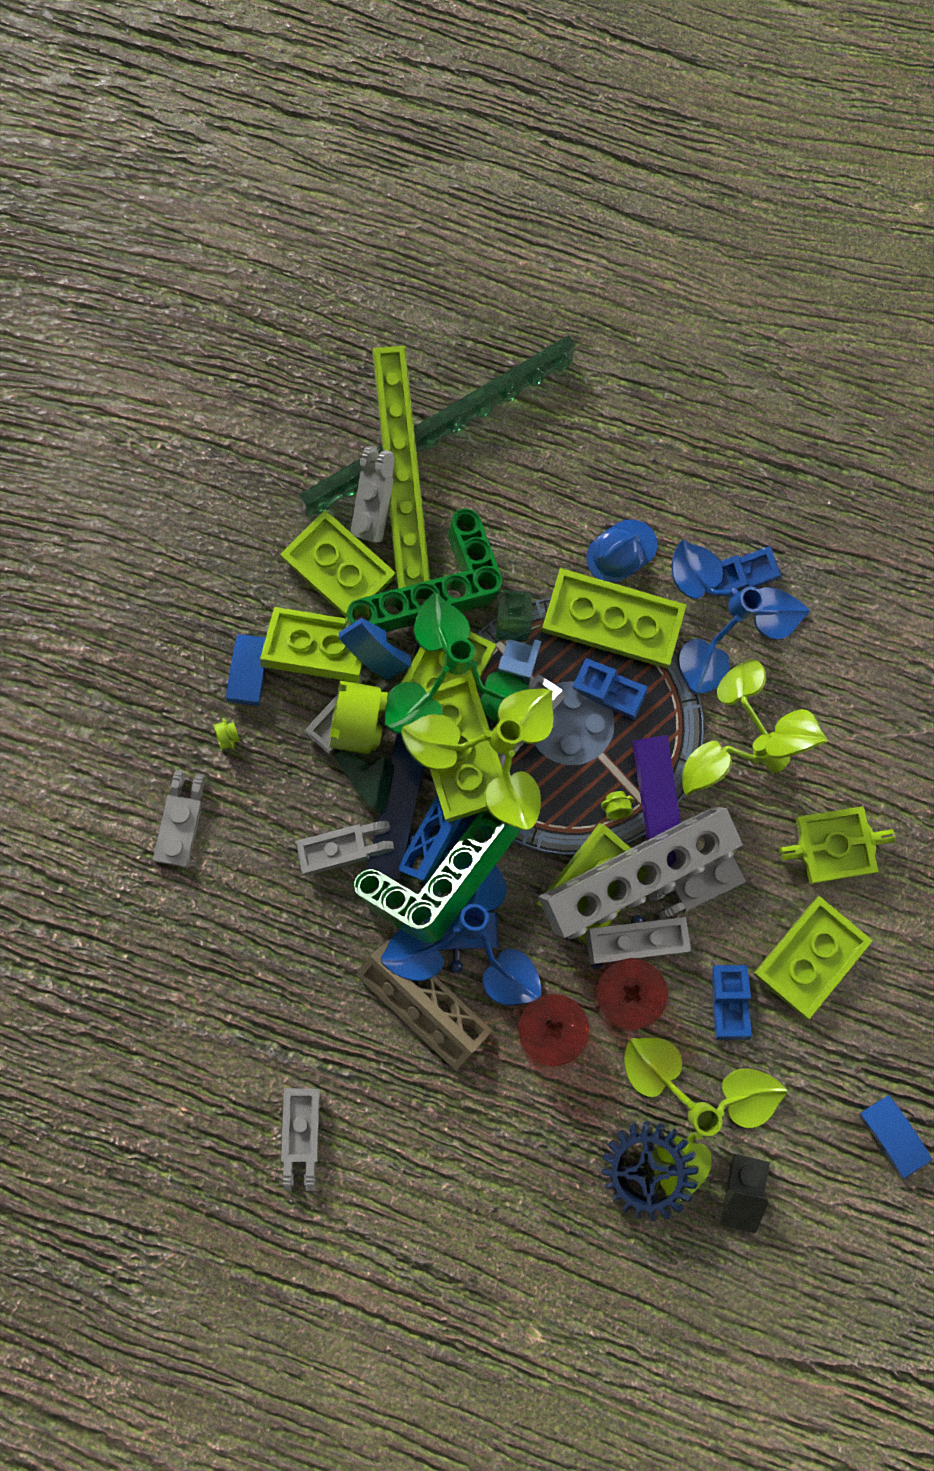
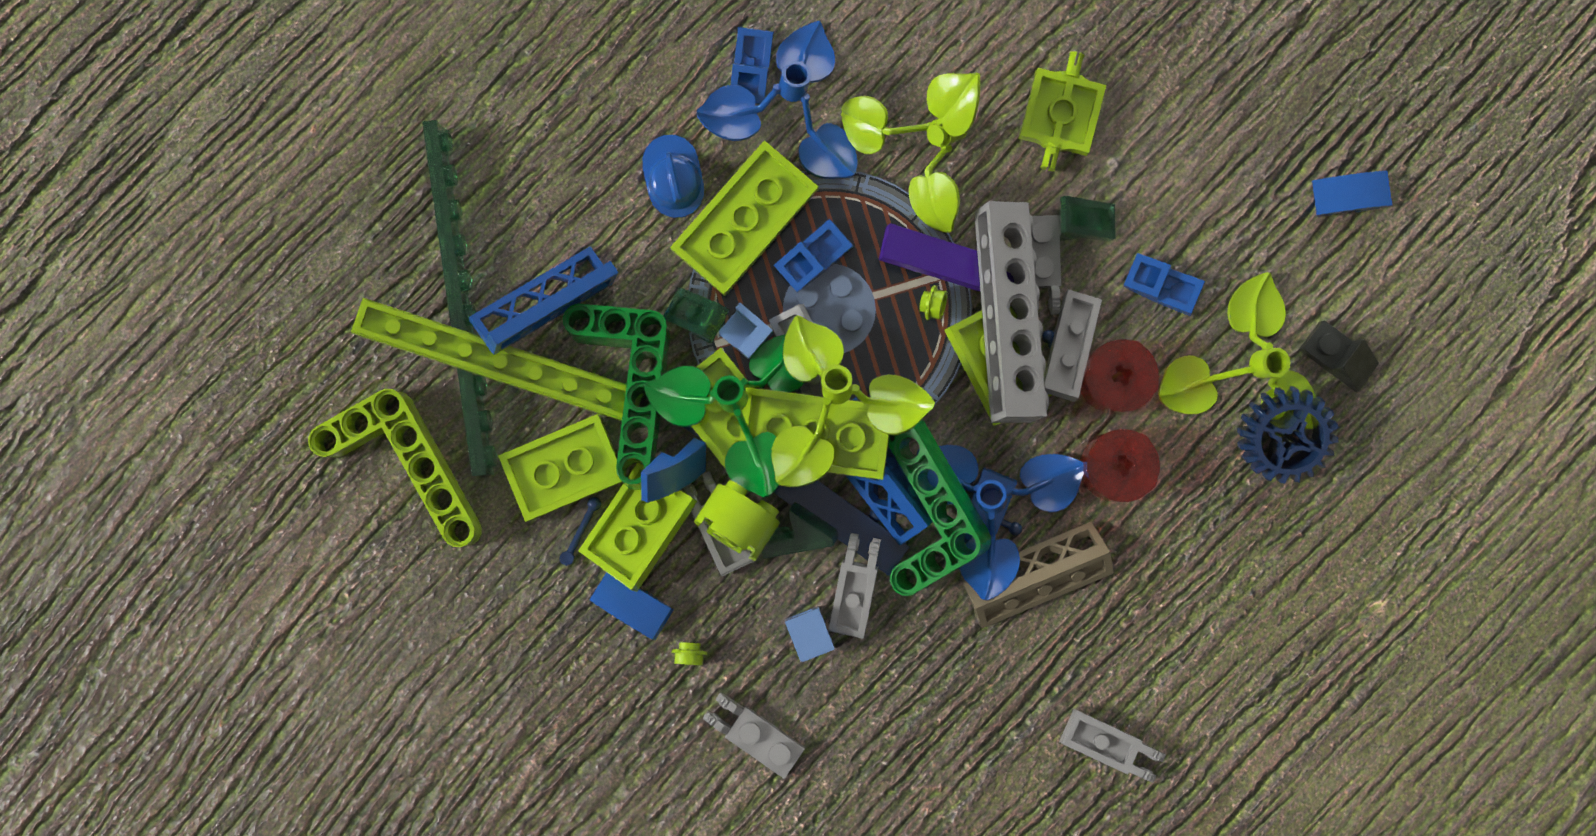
camera: 60 degrees left, 10 degrees up
light grey hinge [350,446,395,542] -> none
lime plate [753,896,873,1020] -> none
none -> lime beam [308,389,482,547]
none -> blue fence [469,246,619,355]
none -> dark blue hinge [559,497,601,566]
none -> medium blue panel [785,606,835,662]
none -> clear green slope [1058,196,1116,241]

